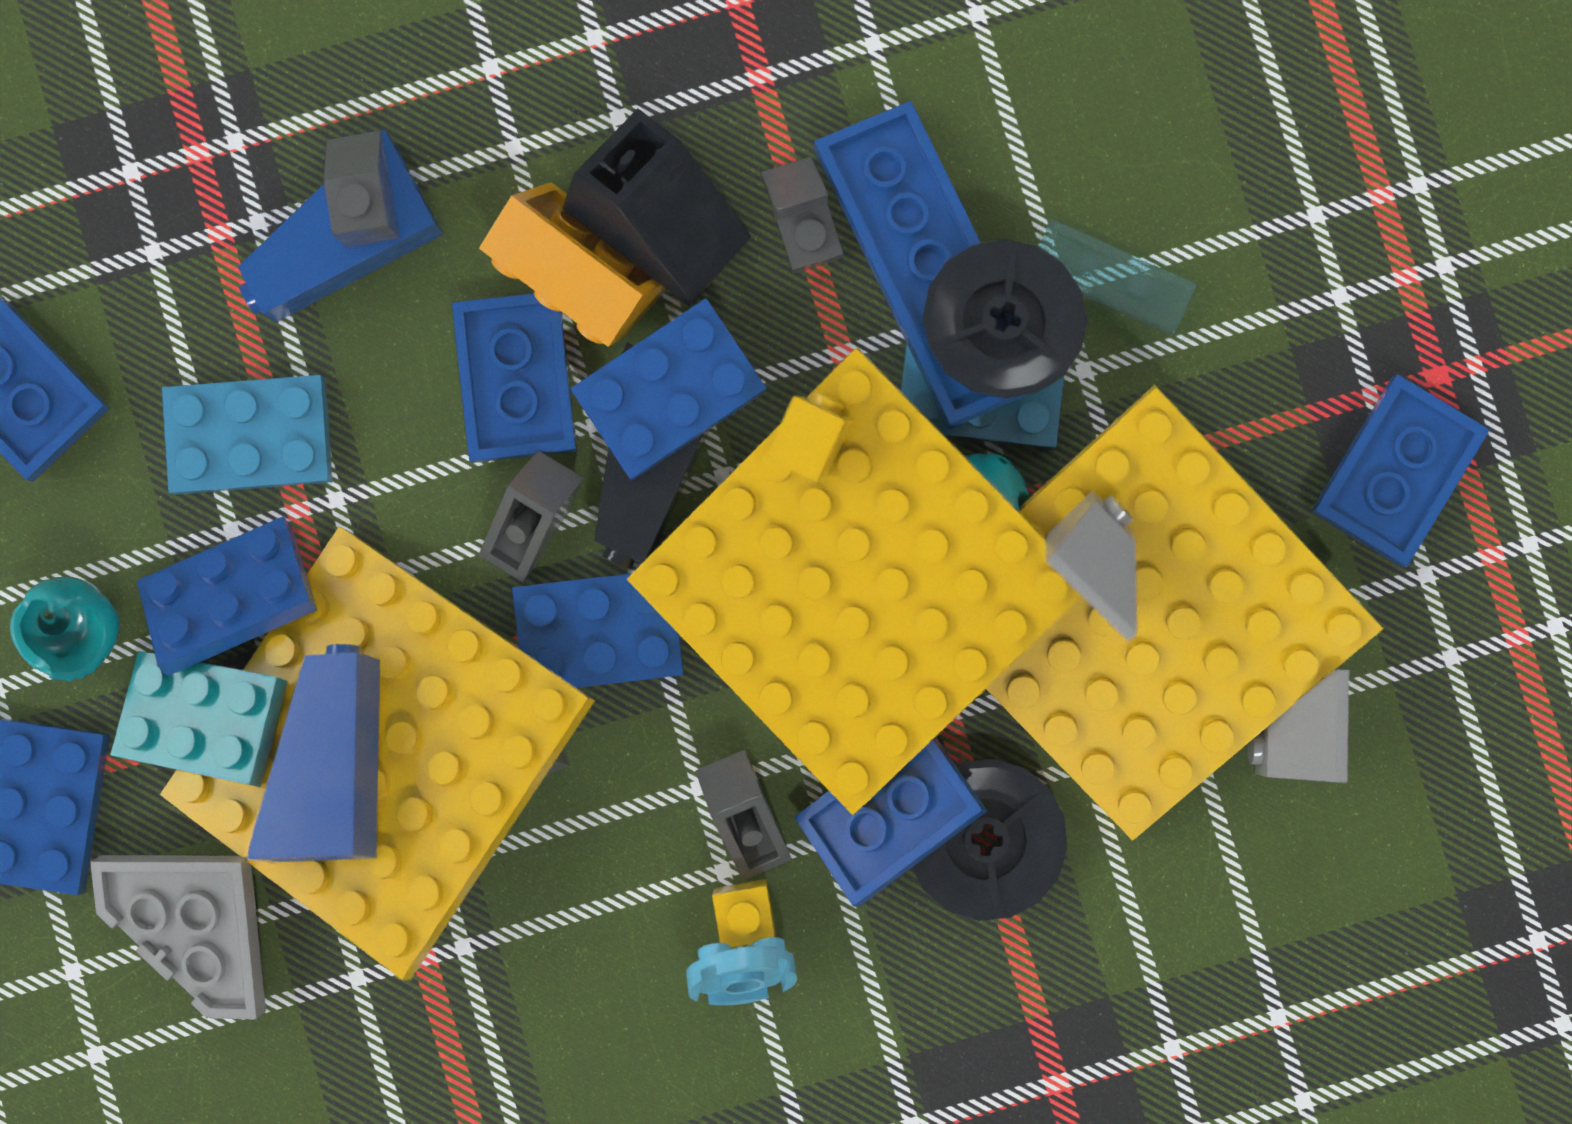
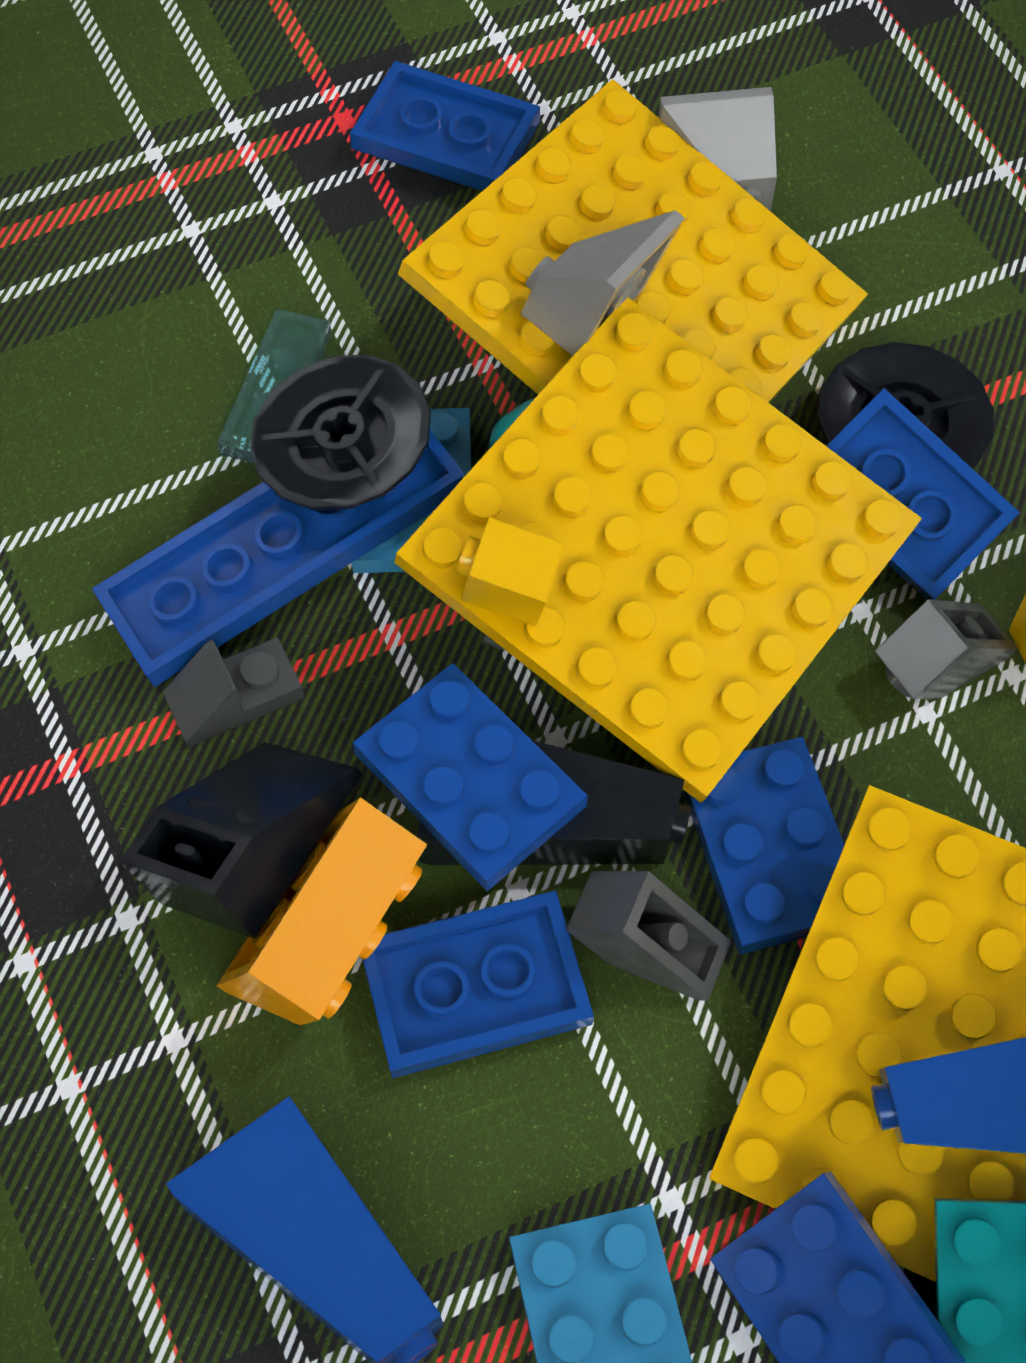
camera: 100 degrees left, 25 degrees down
dark grey slope [324,131,400,248] -> none

